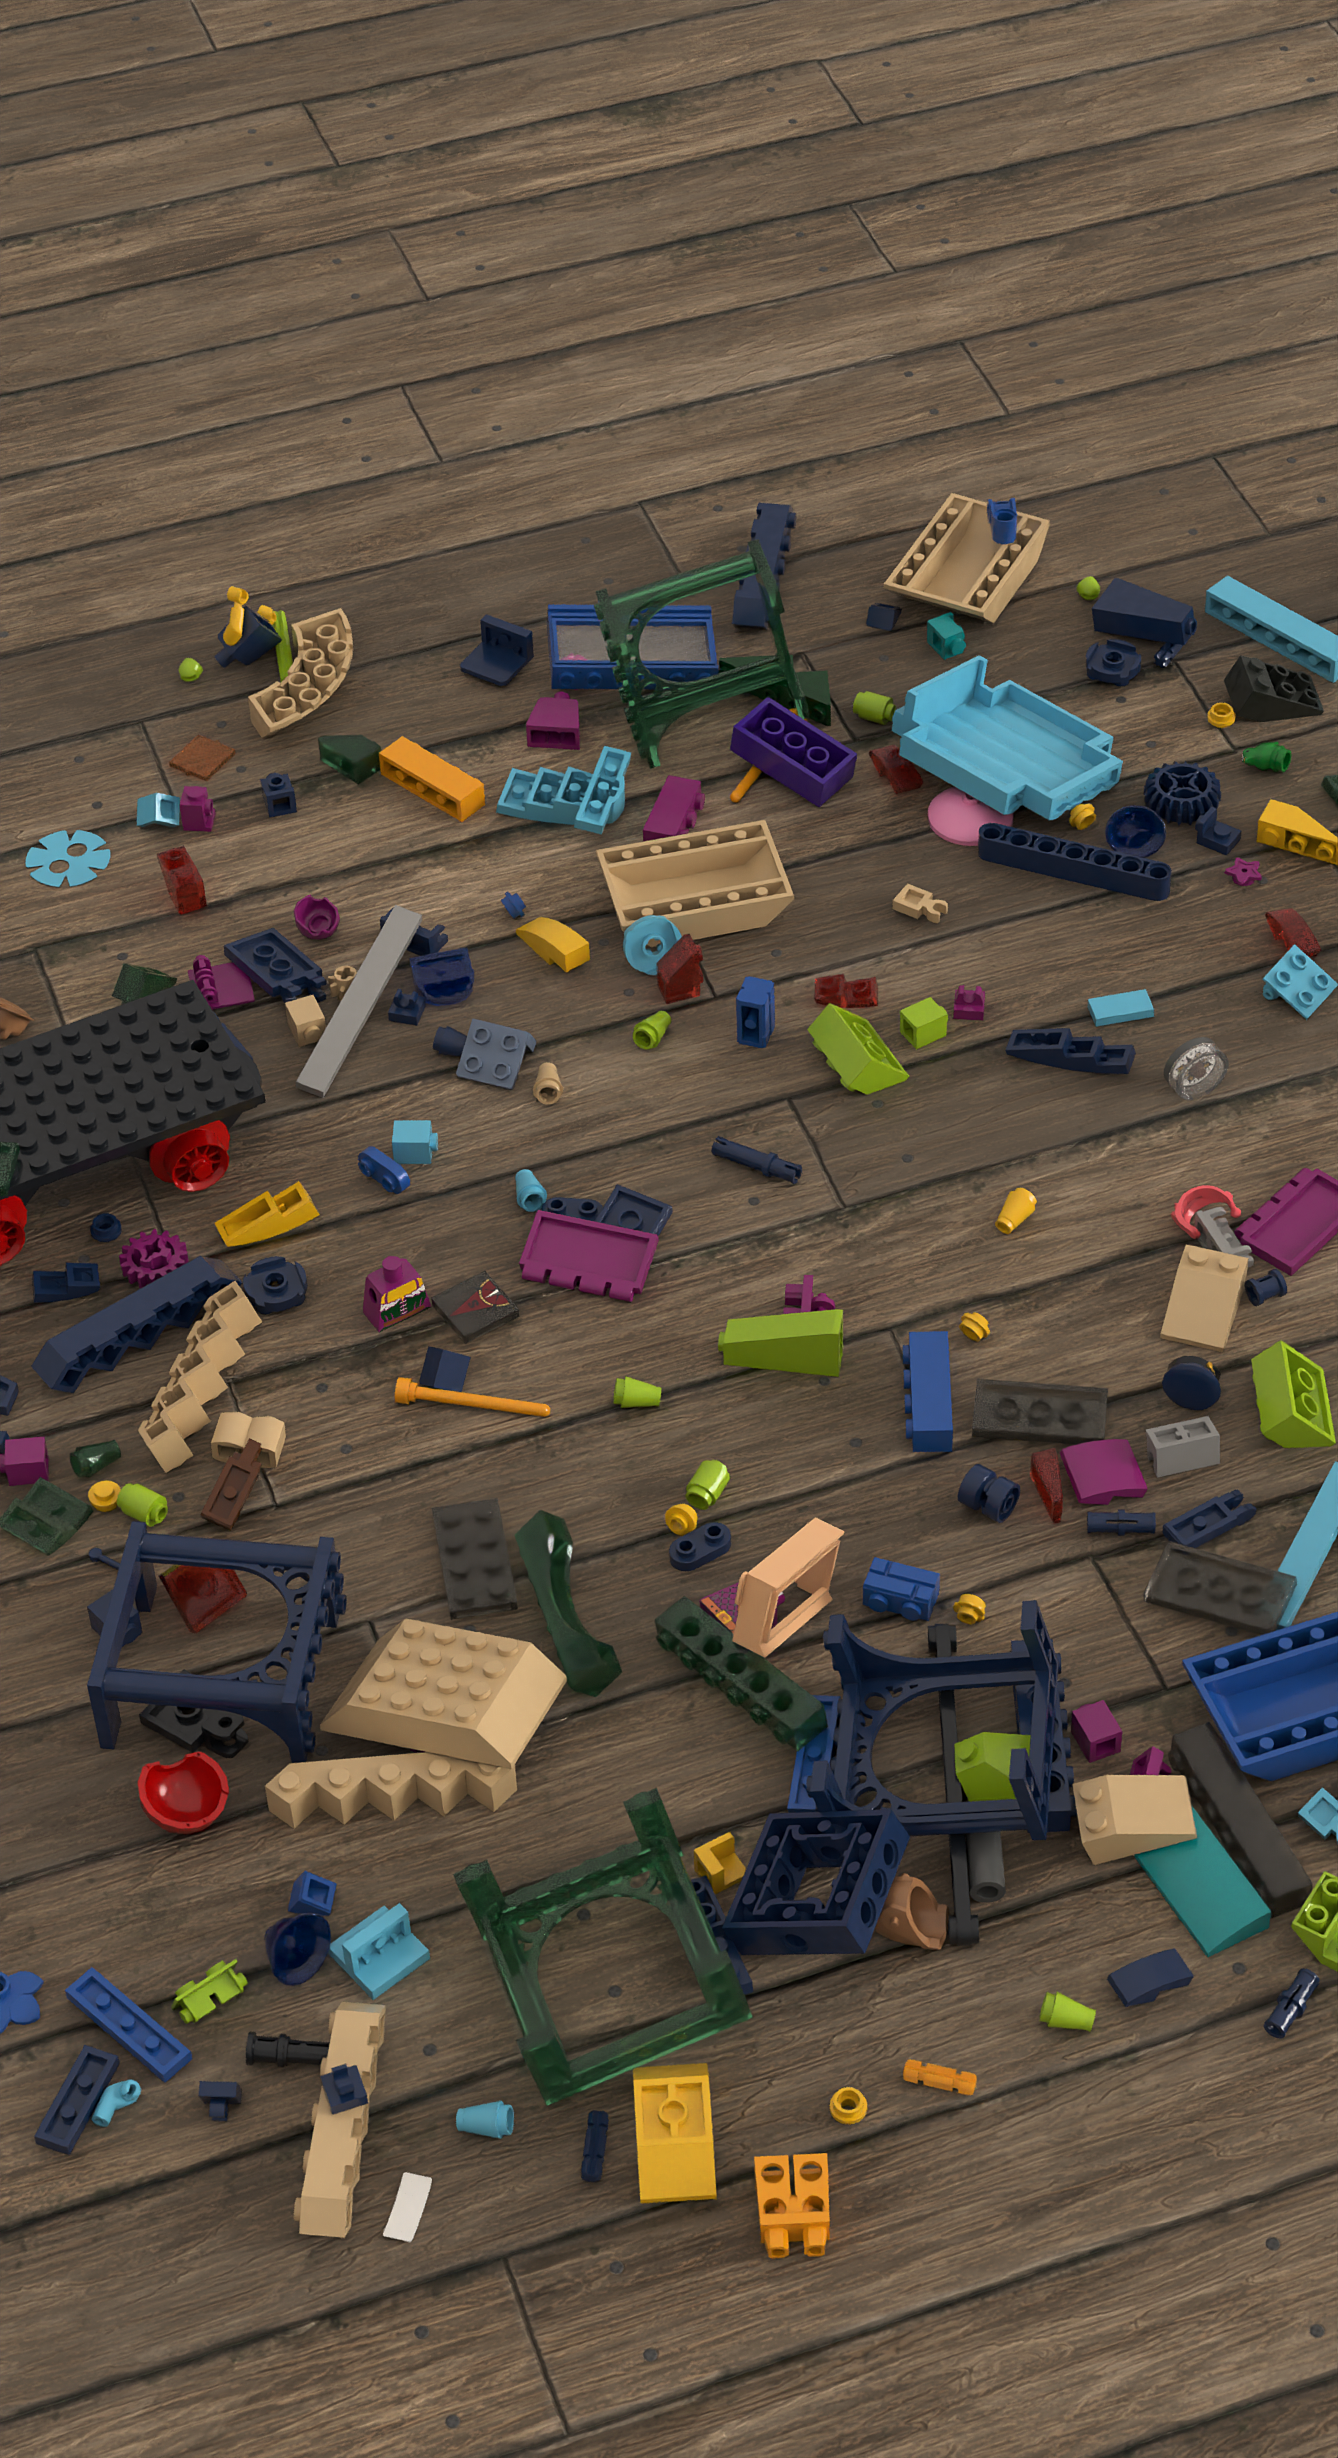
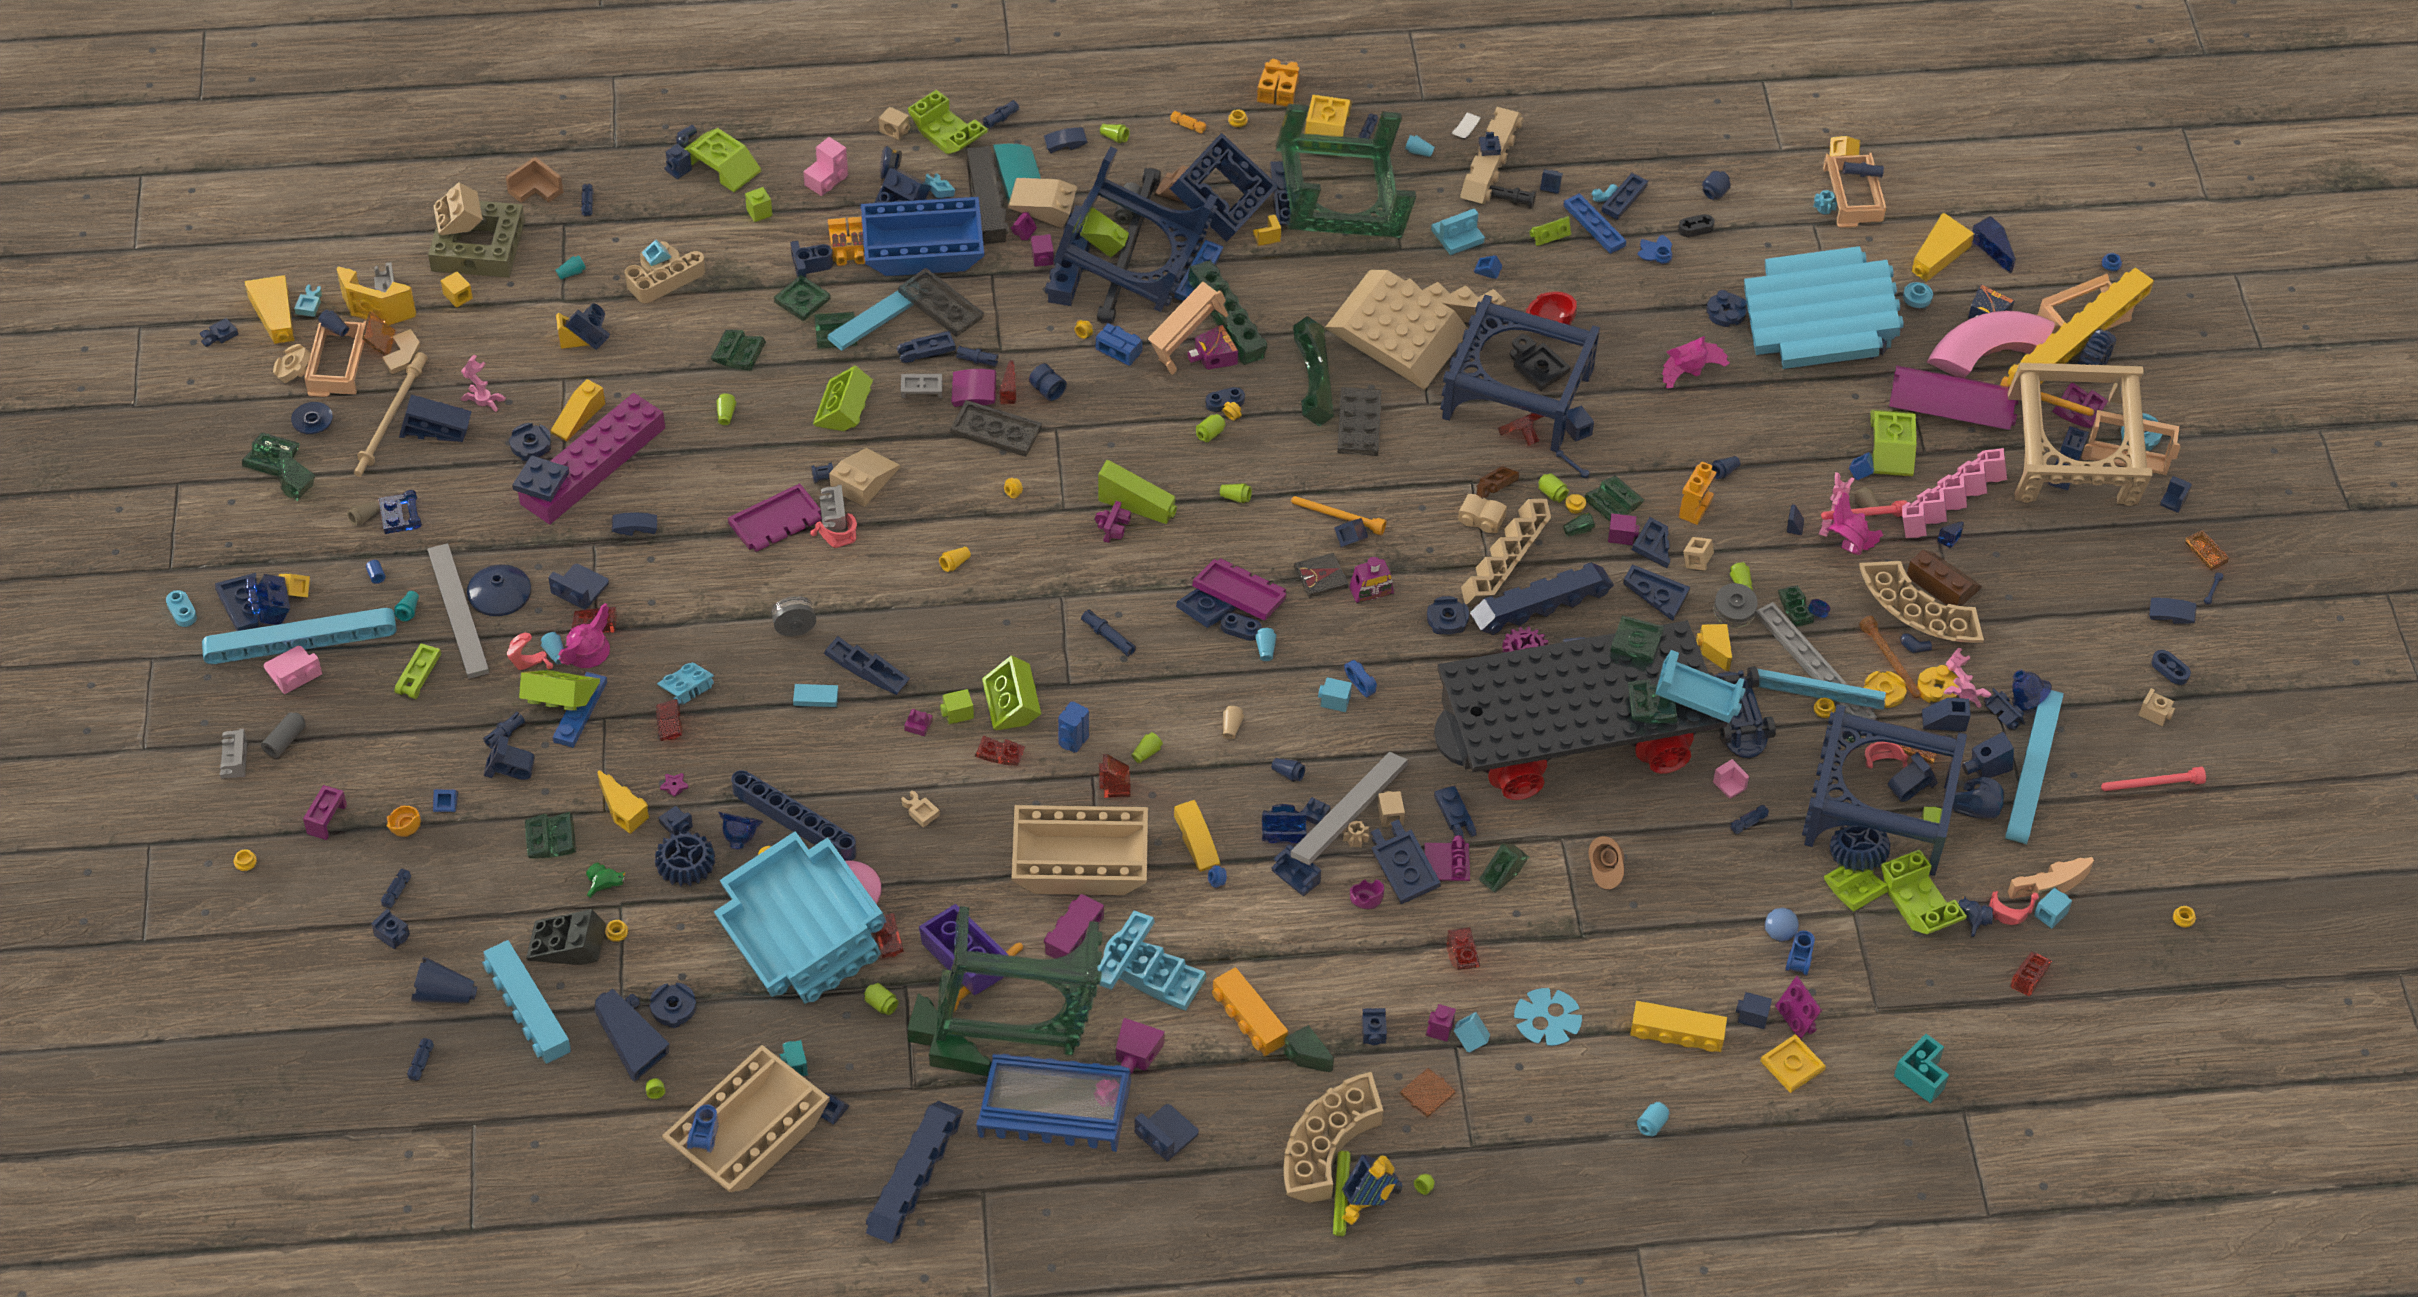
camera: 170 degrees left, 5 degrees up
yellow slope [214,1181,320,1247] -> none
clear blue hat [264,1912,331,1986] -> none
sand blue bracket [456,1018,537,1090] -> none
medium azure plate [623,915,683,975] -> none
blue brick [902,1331,953,1452] -> none
dark blue piece [1162,1356,1221,1411] -> none

